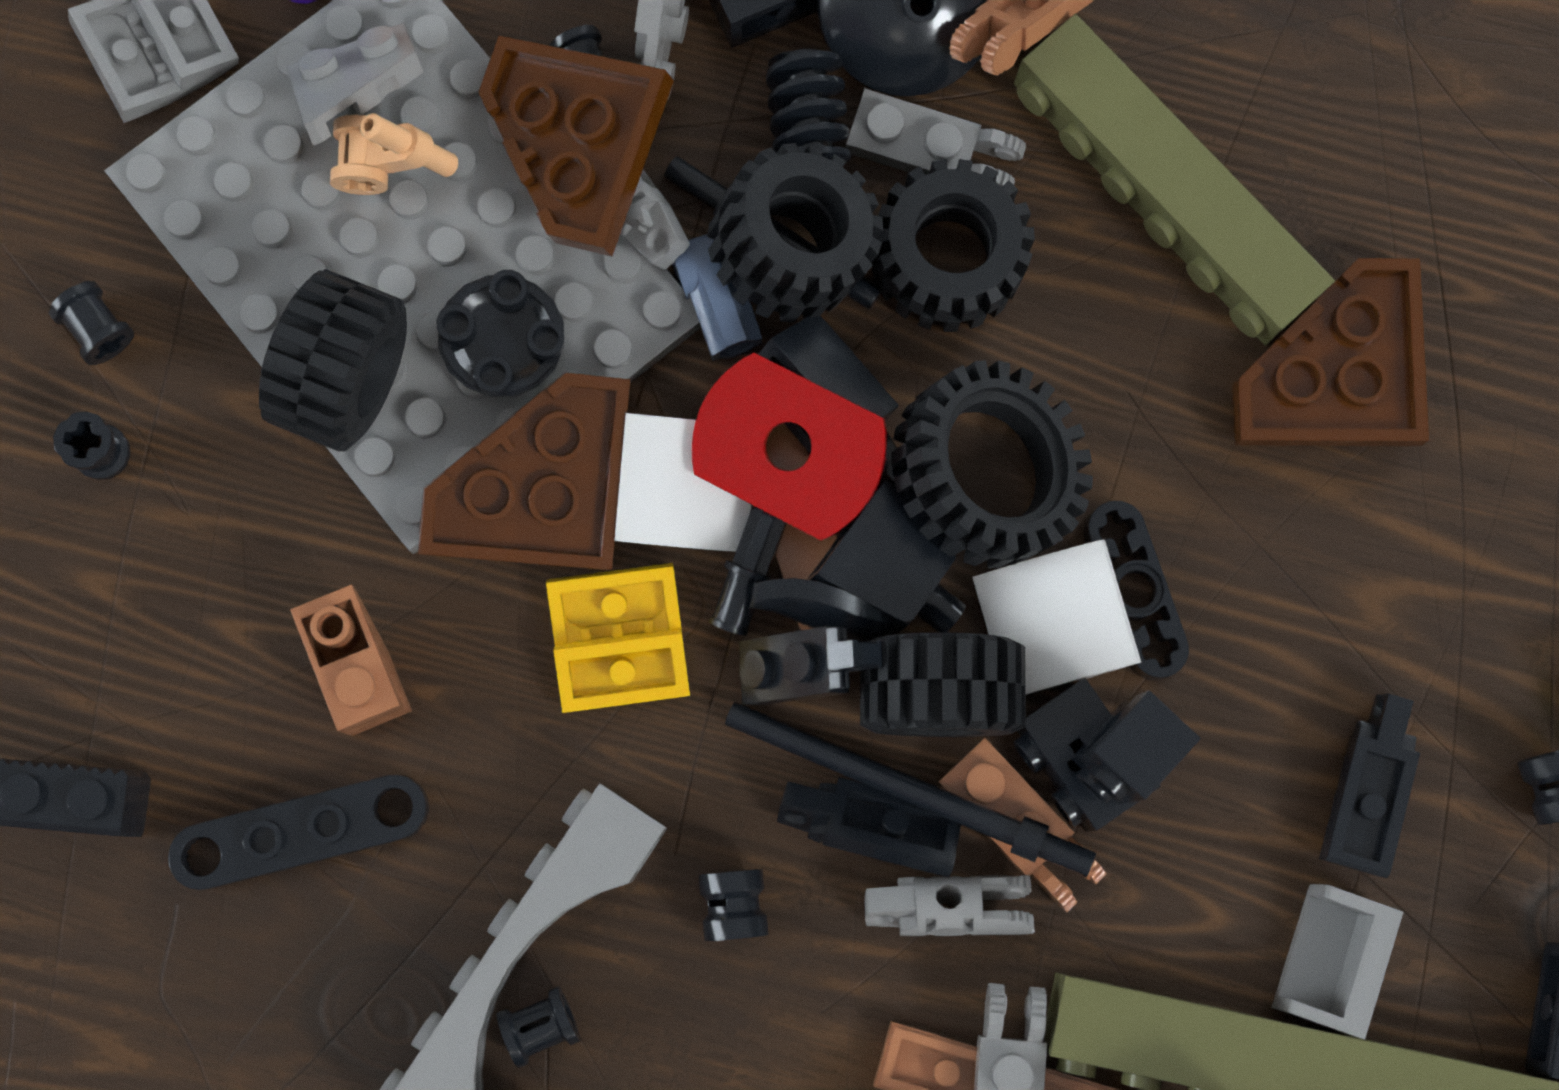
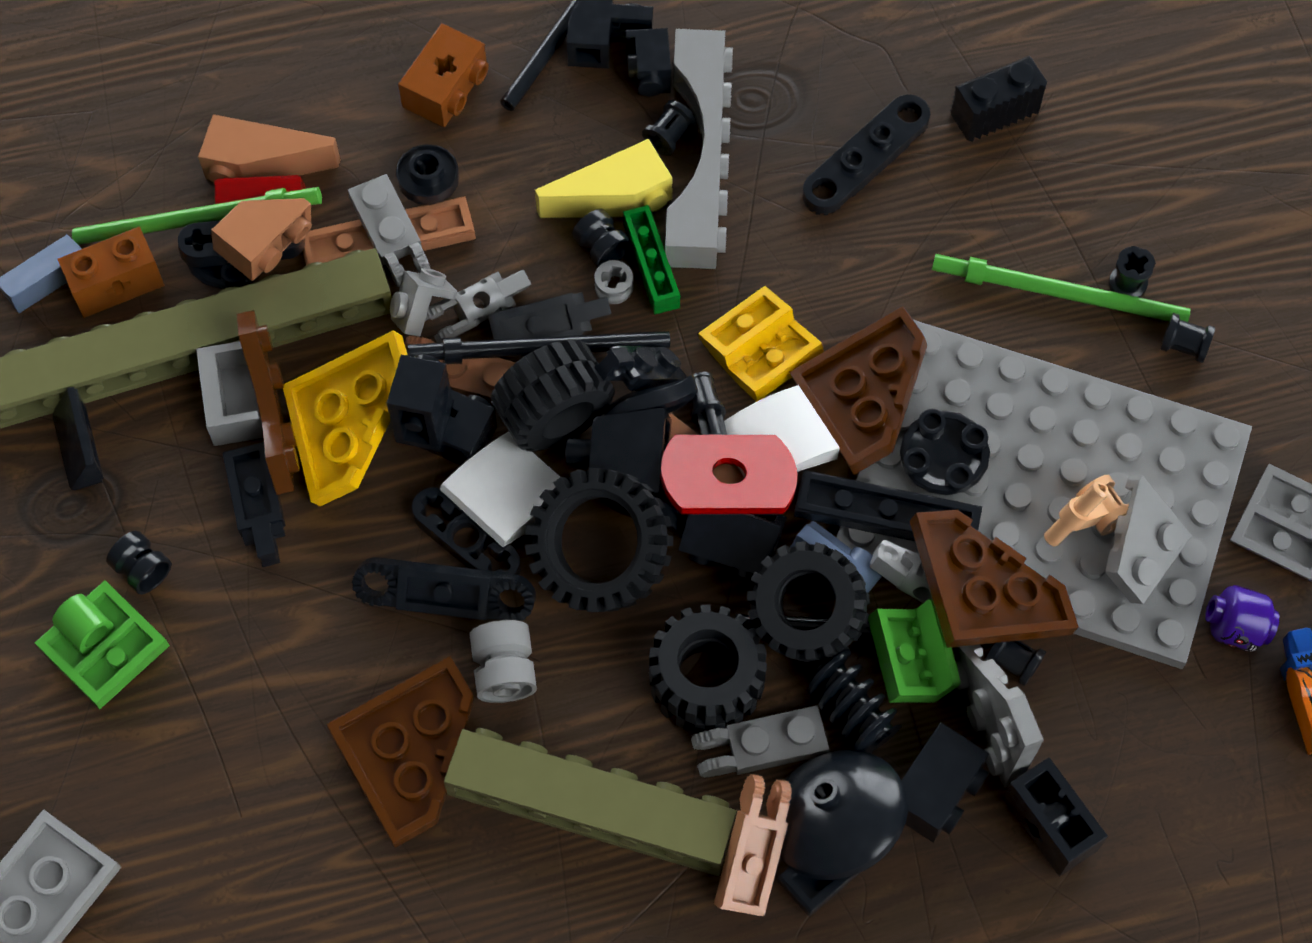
camera: 155 degrees right, 15 degrees down
black tyre [259,269,407,452] -> none
nougat slope [290,584,412,736] -> none
none -> reddish brown plate [237,310,300,495]
none -> yellow plate [283,330,408,507]
none -> black plate [352,557,536,621]
none -> light grey bracket [390,268,457,337]
none -> light grey wheel [470,620,537,703]
none -> light yellow slope [535,139,673,218]
none -> light grey bush [594,260,633,304]
none -> green piece [623,205,680,315]
none -> black tile [794,470,983,542]
none -> bright green bracket [868,599,961,703]
none -> bright green bar [932,253,1191,322]

